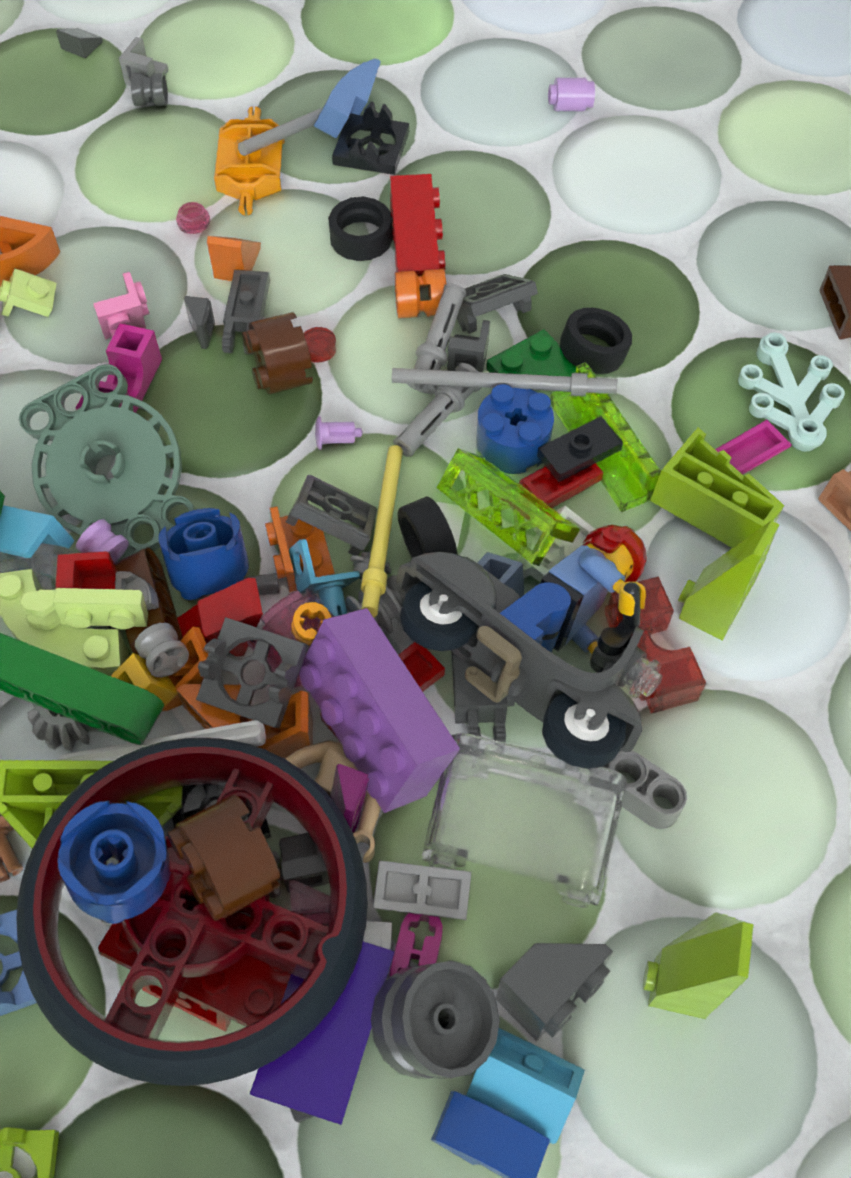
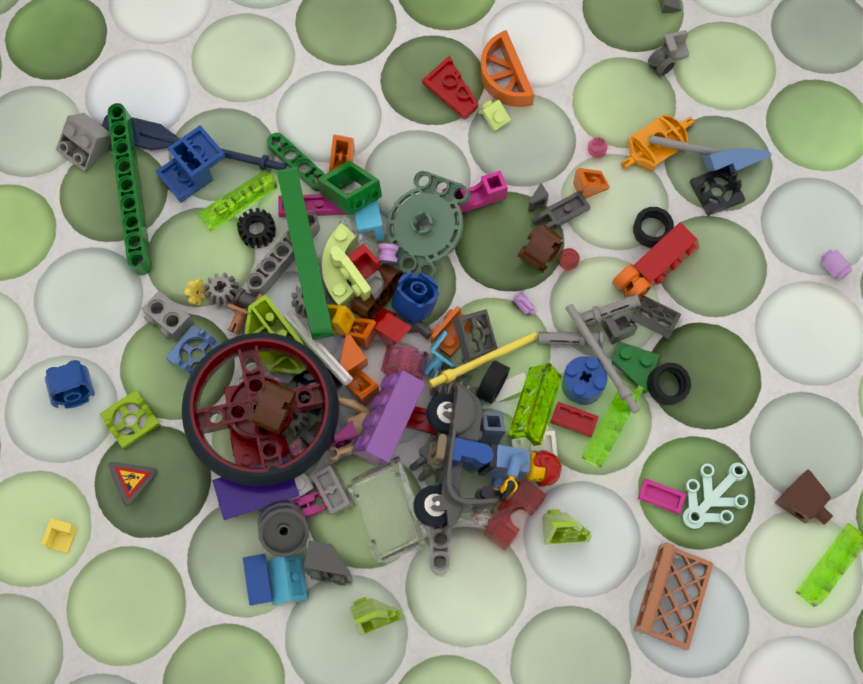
camera: 55 degrees right, 10 degrees up
blue brick [58,801,171,924] -> none
bright pink bracket [93,272,149,339] -> none
light grey wheel [135,623,189,677] -> none
dark grey piece [196,617,309,729] -> none
light orange bush [291,602,332,646] -> none
black plate [537,416,623,482] -> none
lime wedge [650,427,785,548] -> none

